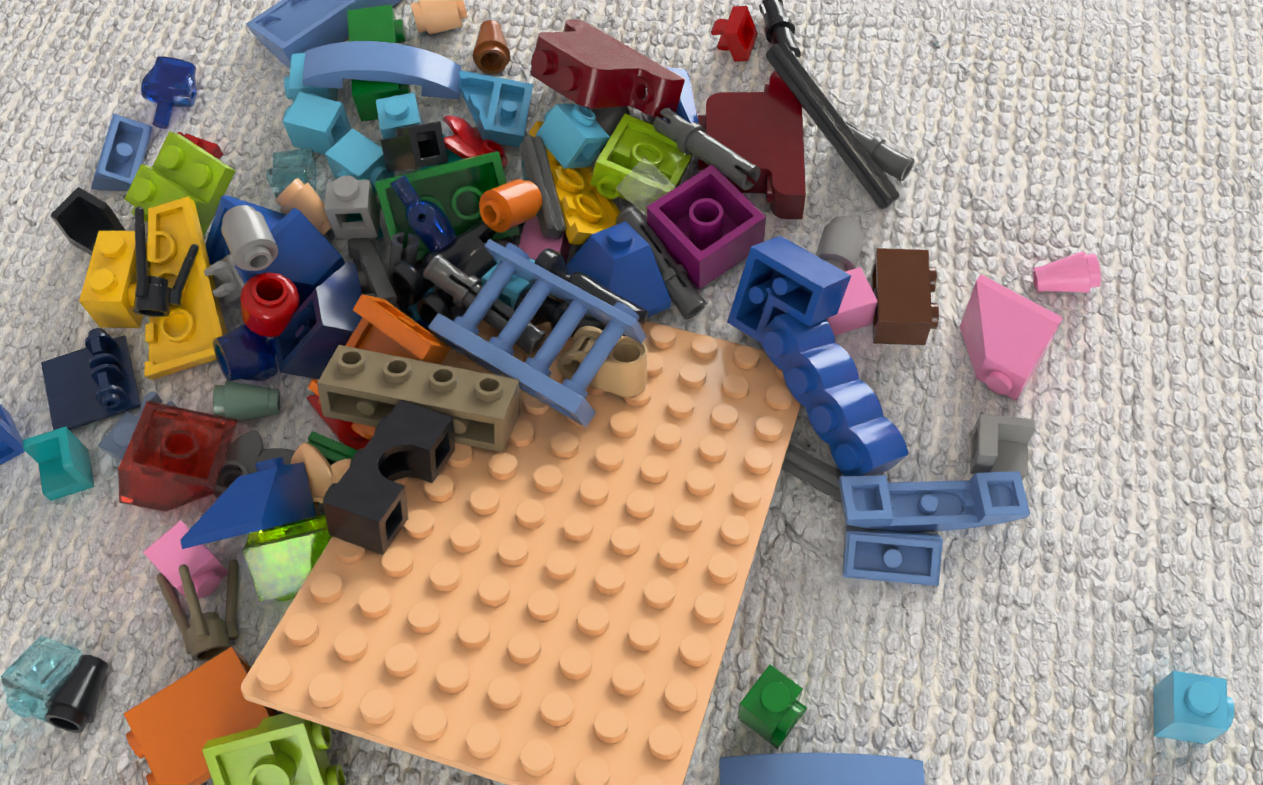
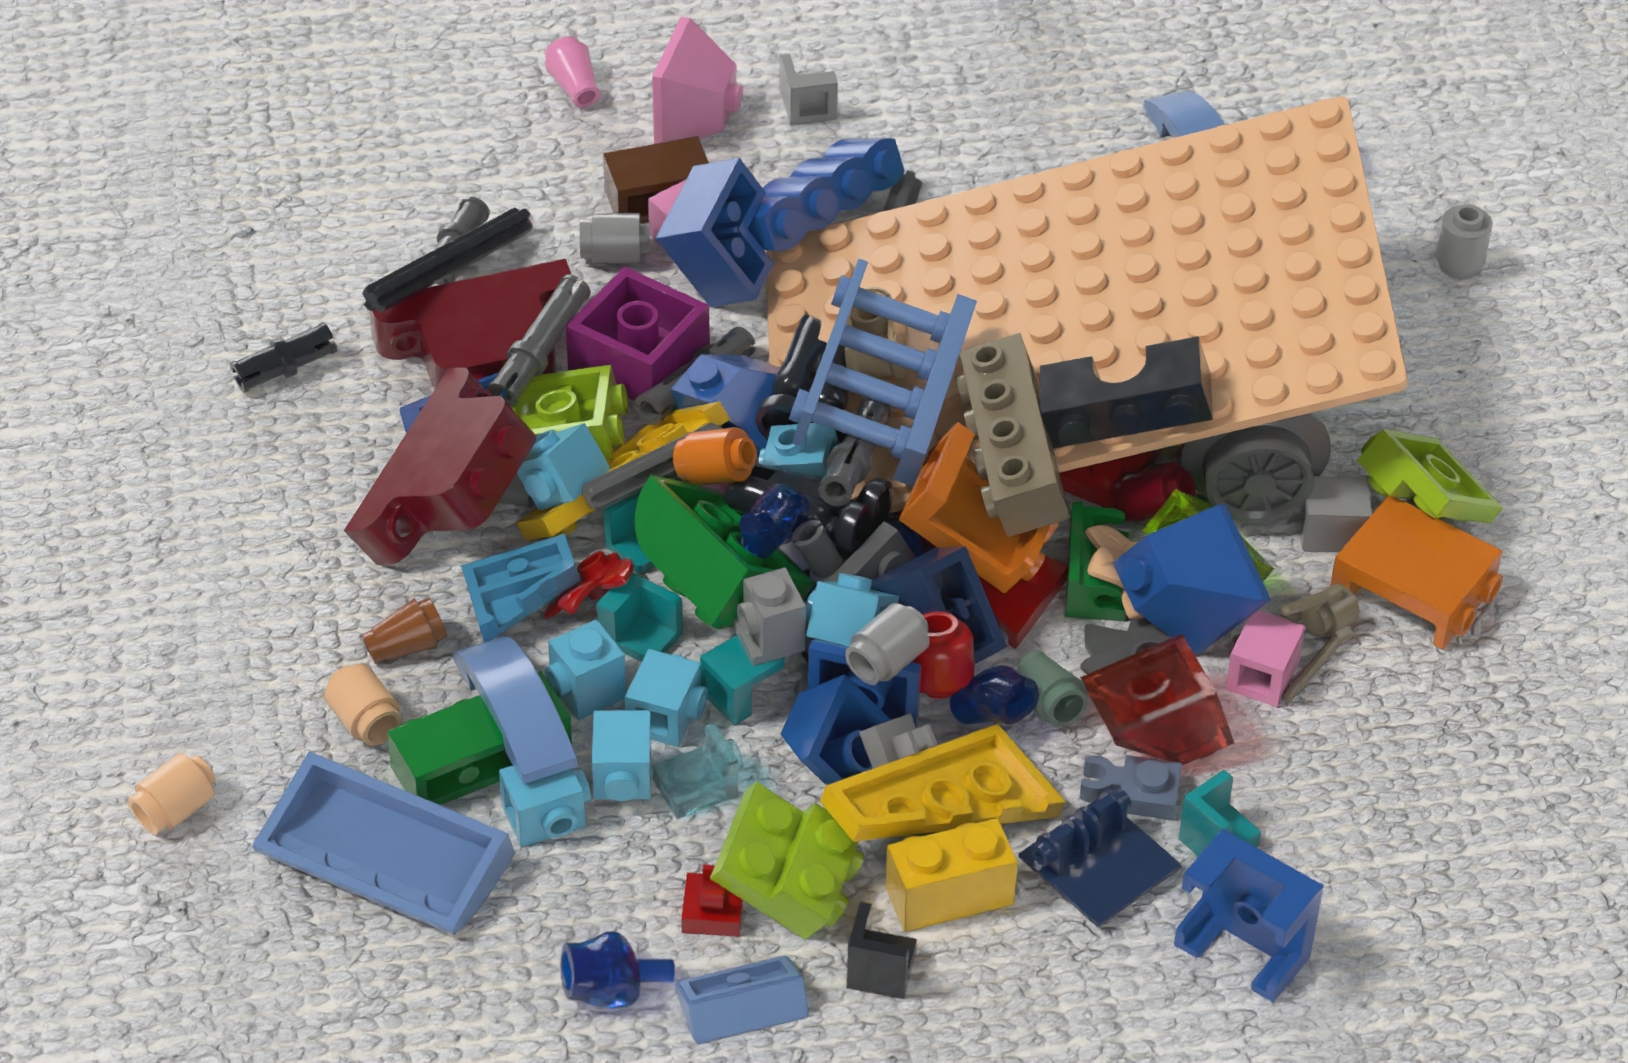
camera: 115 degrees left, 15 degrees down
clear light blue bracket [0,636,82,722] -> none
black cone [44,655,109,733] -> none
black plant [133,207,199,317] -> none
light nougat cone [275,178,332,236] -> none
black brick [380,121,448,172] -> none
clear plate [615,157,676,217] -> none
red tile [711,6,758,62] -> none
medium blue slope [838,471,1030,532] -> none
medium blue slope [843,525,943,586] -> none
none -> medium azure brick [806,573,899,647]

